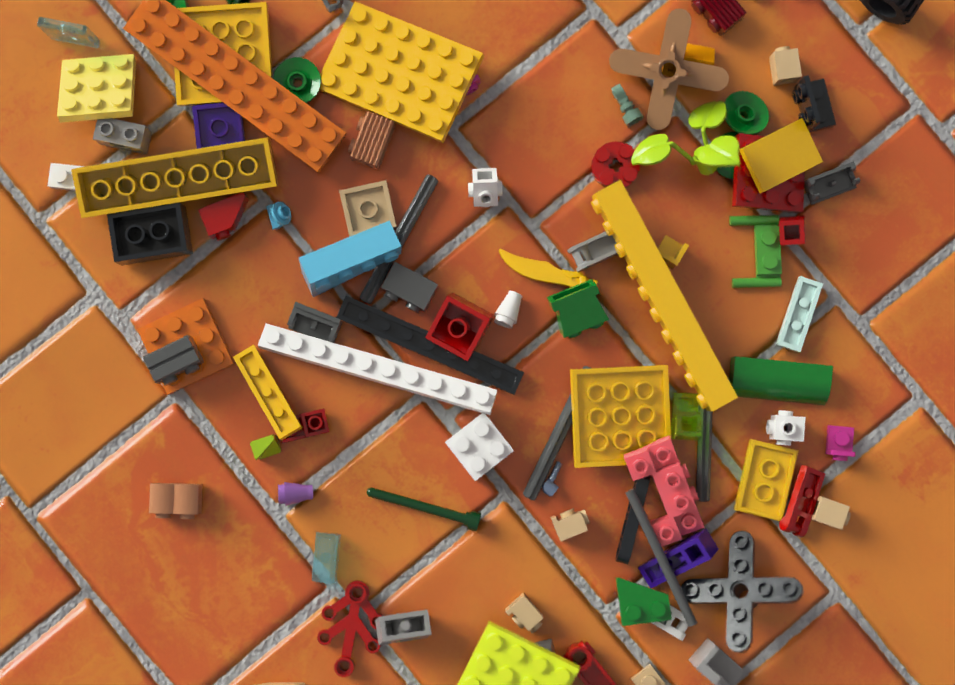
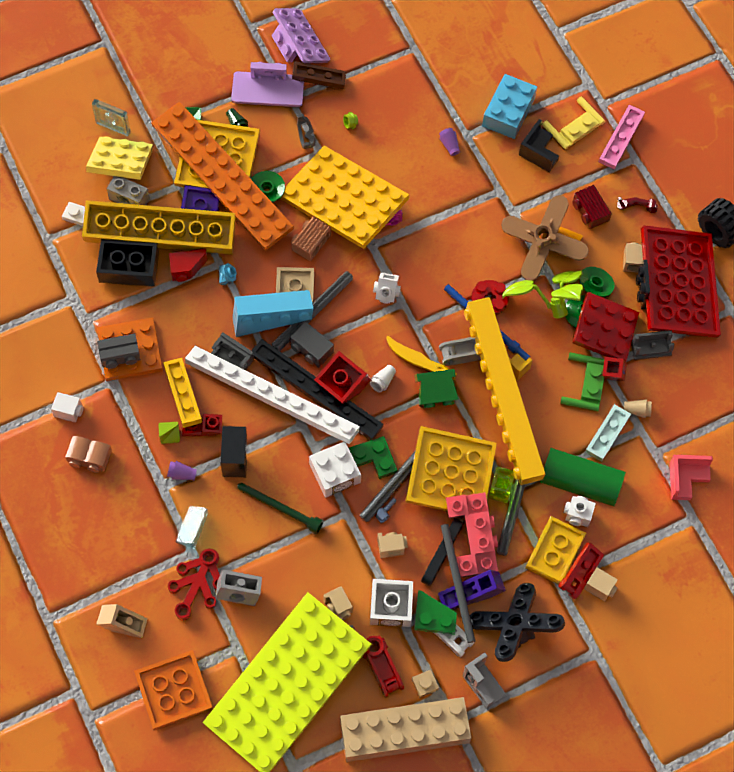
camera: 10 degrees right, 20 degrees down
sand green piece [611,84,644,128] -> none
yellow tile [739,118,823,193] -> none
dark pink bracket [825,425,856,461] -> none
none -> white brick [51,392,83,422]
none -> black panel [220,426,247,478]
none -> green plate [349,436,398,479]
none -> white brick [370,579,413,627]
none -> blue bar [444,284,531,361]
none -> tan cone [624,399,652,418]
none -> red plate [641,225,721,338]
none -> coral panel [669,455,713,500]

